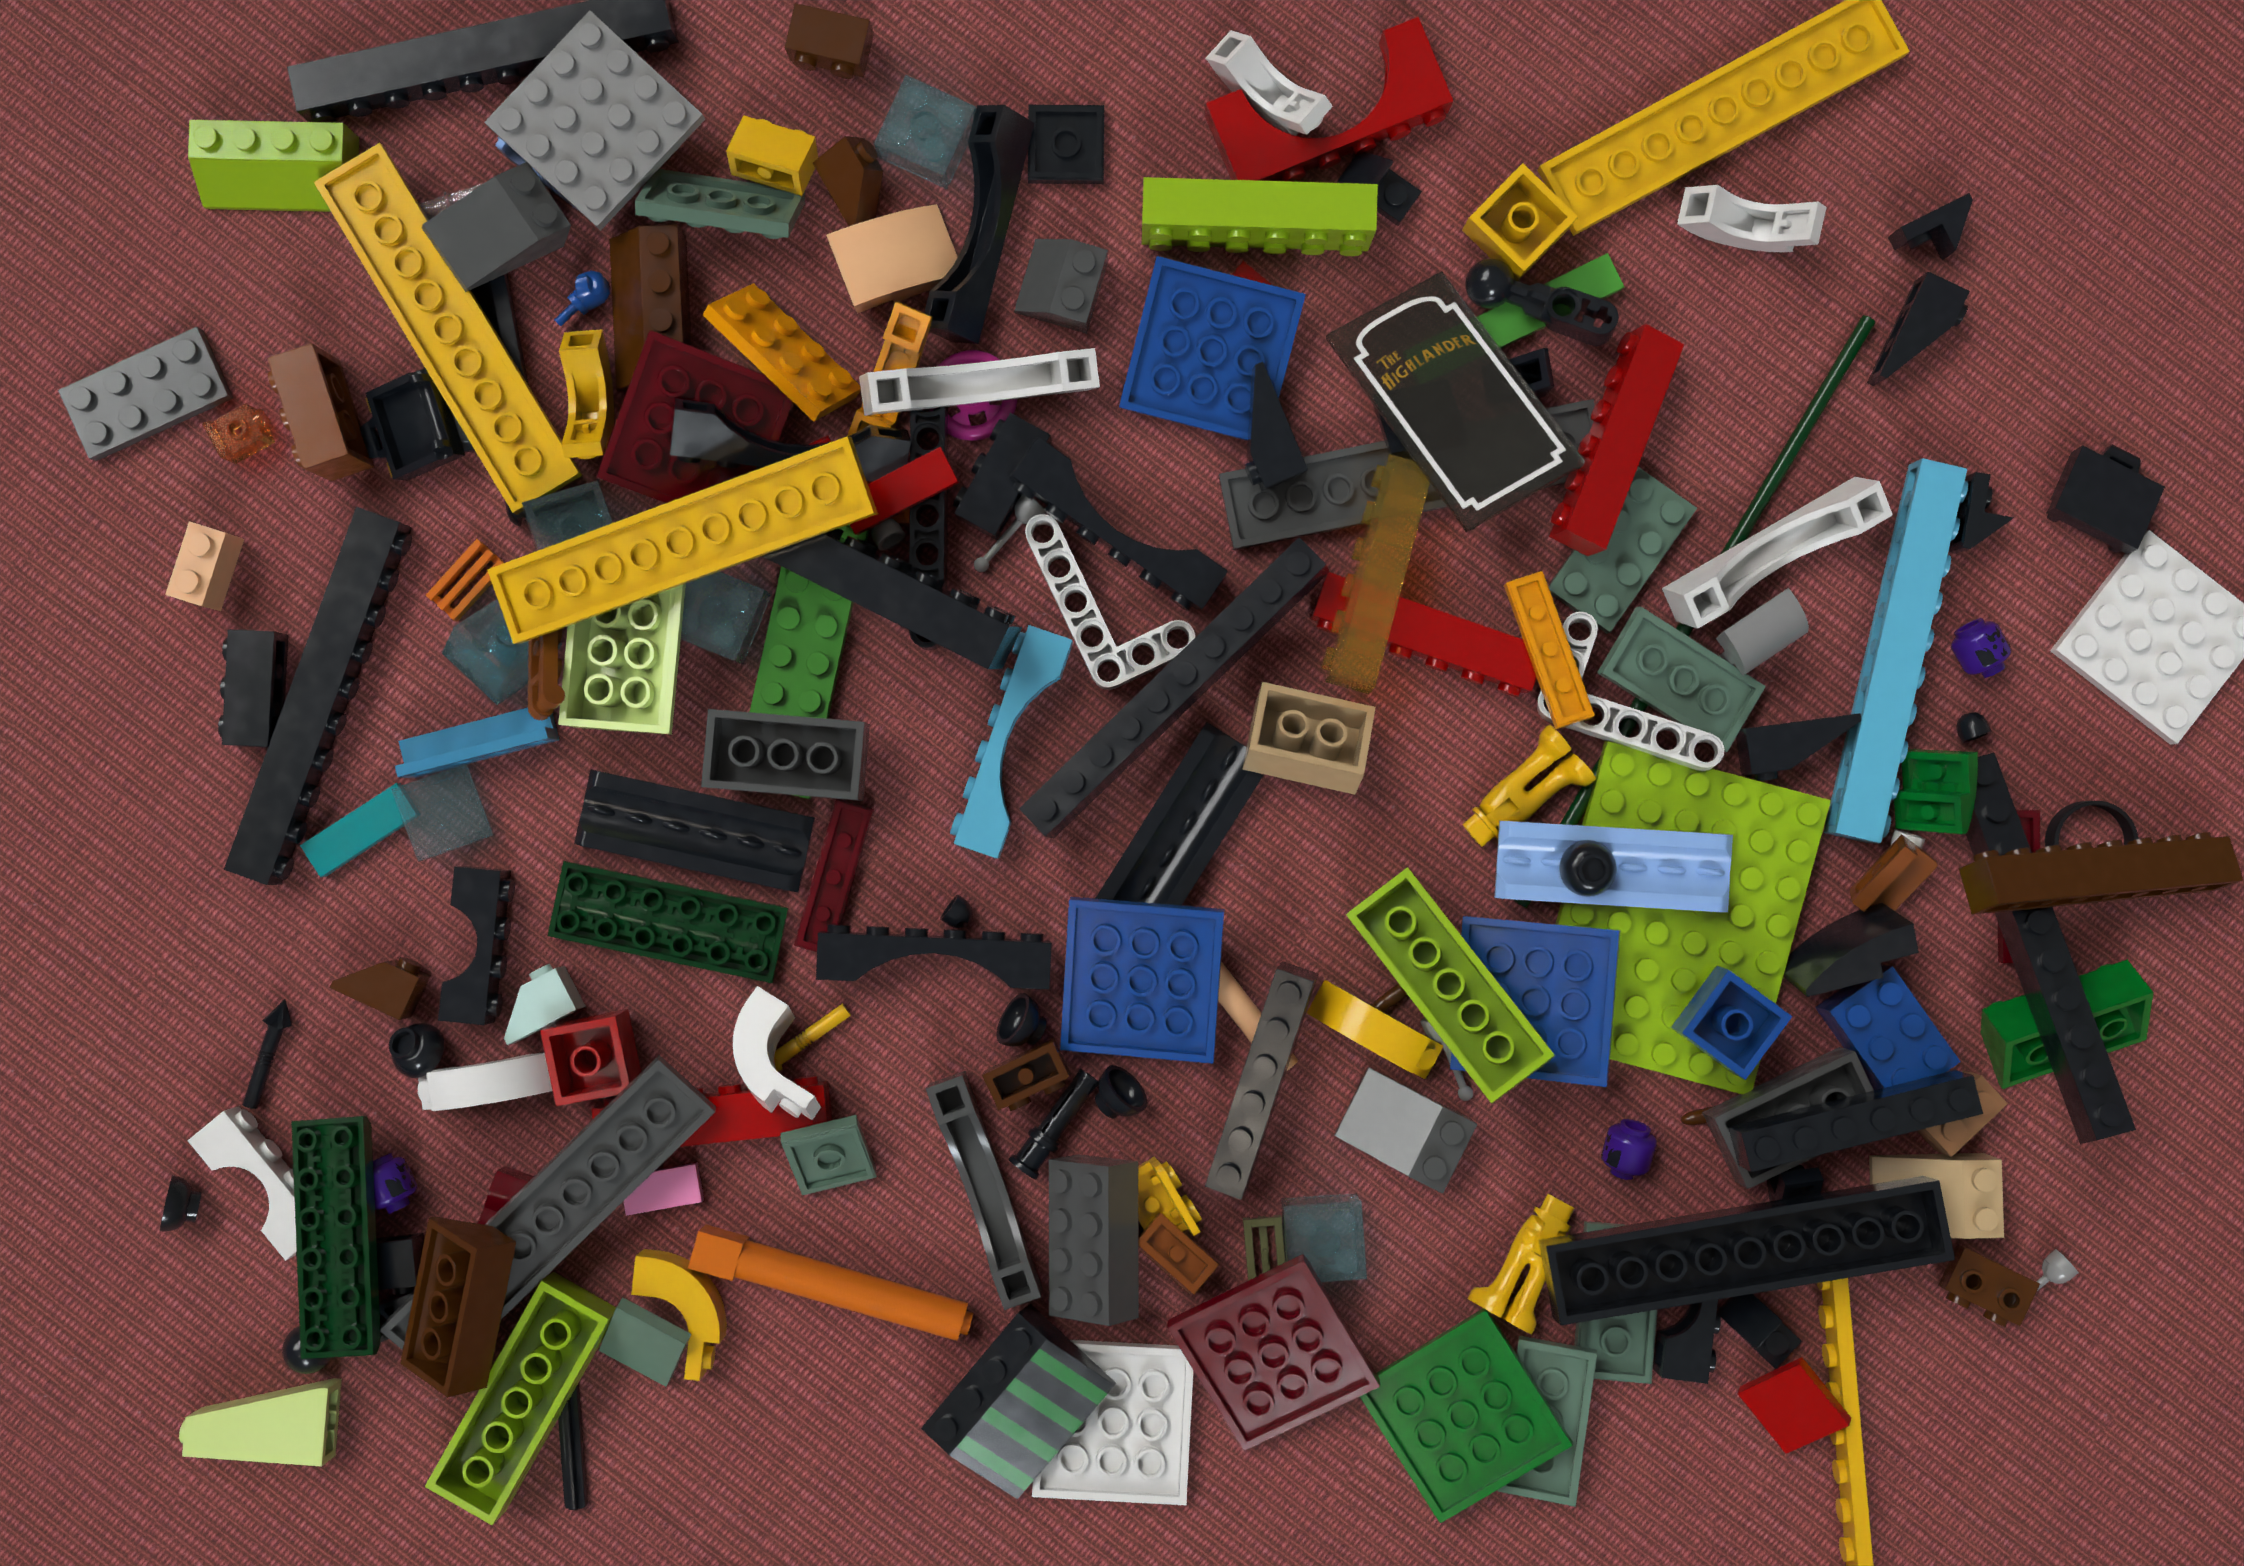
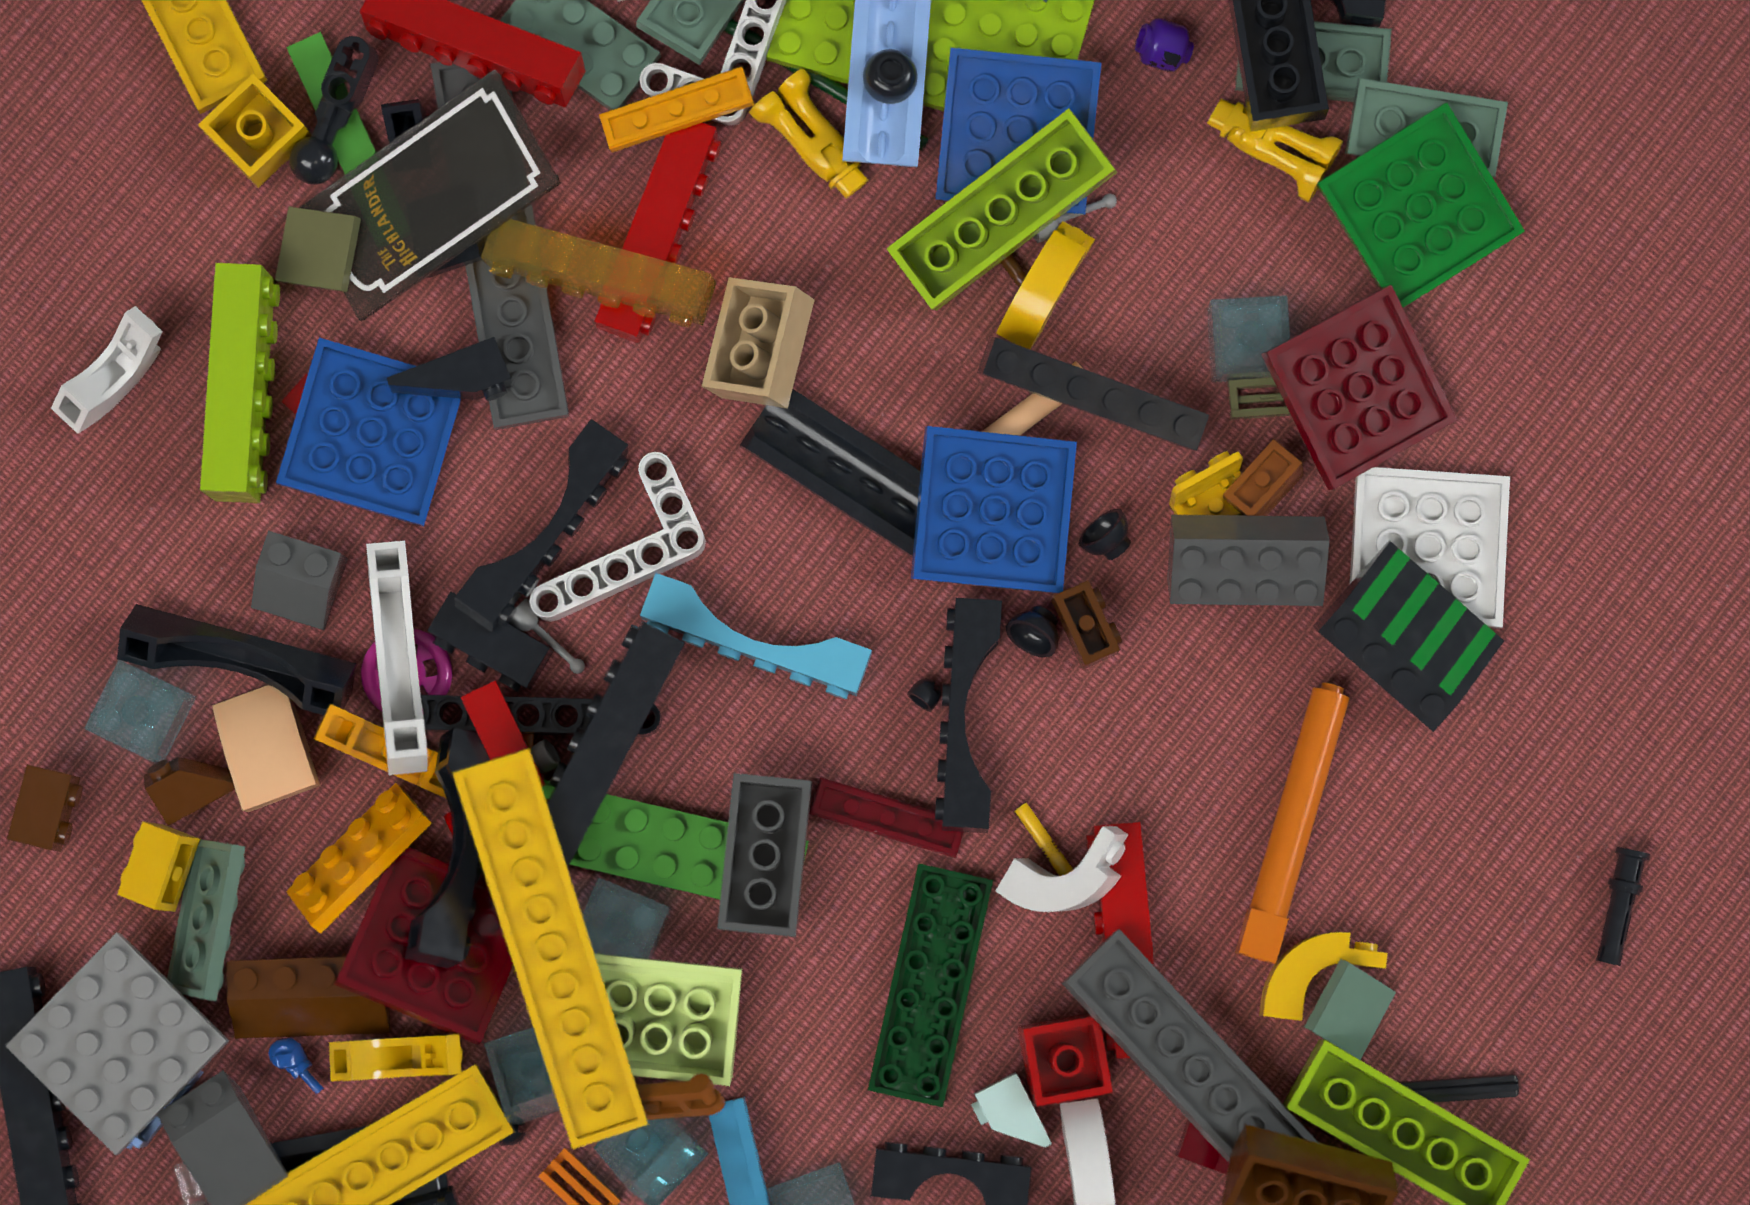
camera: 90 degrees left, 5 degrees down
black plate [574,769,815,892] -> none
bright pink tile [624,1162,704,1216] -> none
sand green tile [781,1115,877,1195] -> none
dark grey arch [926,1071,1043,1310] -> none
black pin [1008,1068,1099,1180] -> none
black brick [1019,537,1329,839] -> none
black tile [1028,104,1104,184] -> none
red arch [1204,17,1453,182] -> none
slope [1334,1067,1477,1194] -> none
black slope [1337,152,1422,226] -> none
none -> olive tile [275,207,361,293]

